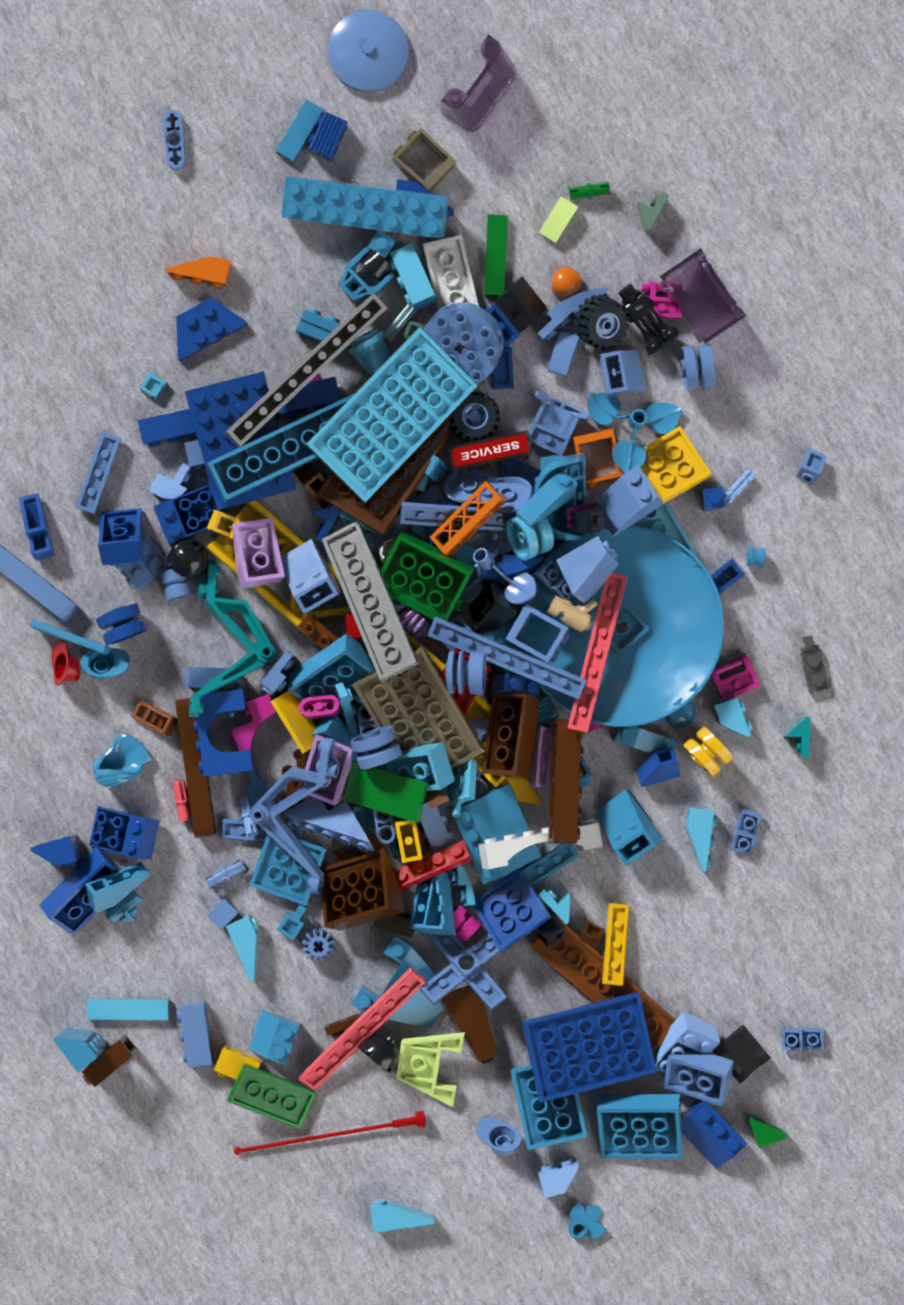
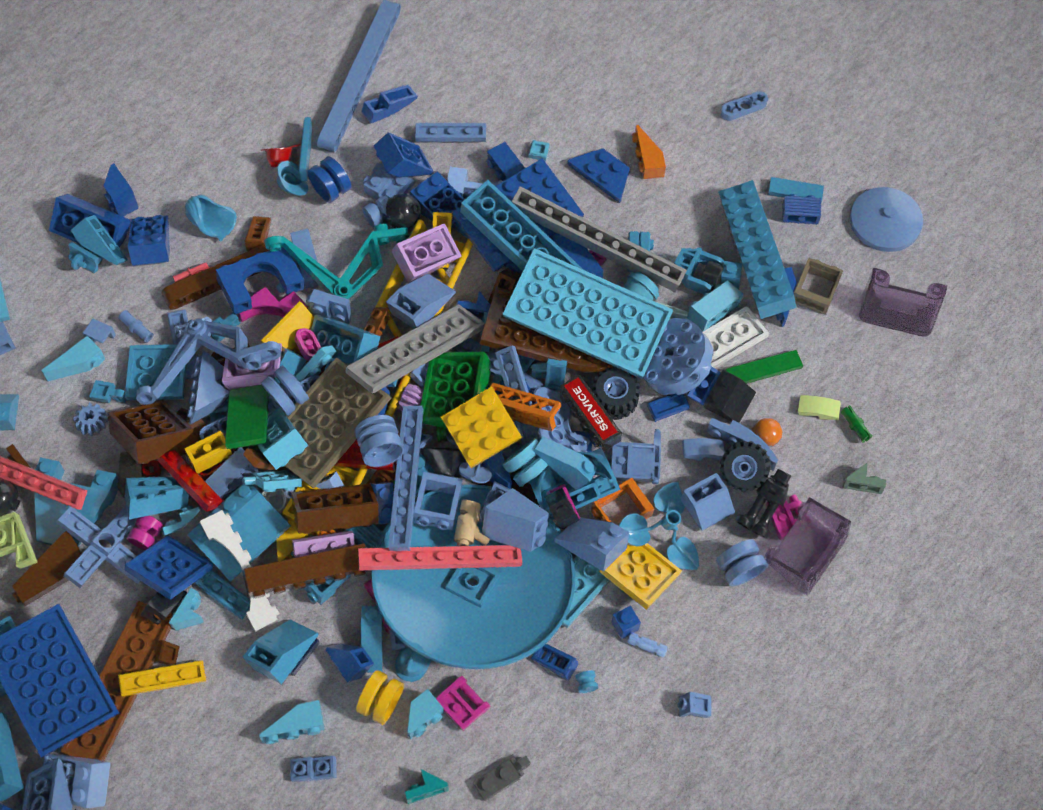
camera: 70 degrees right, 25 degrees down
none -> yellow plate [441,386,523,468]
none -> medium blue piece [568,433,590,452]

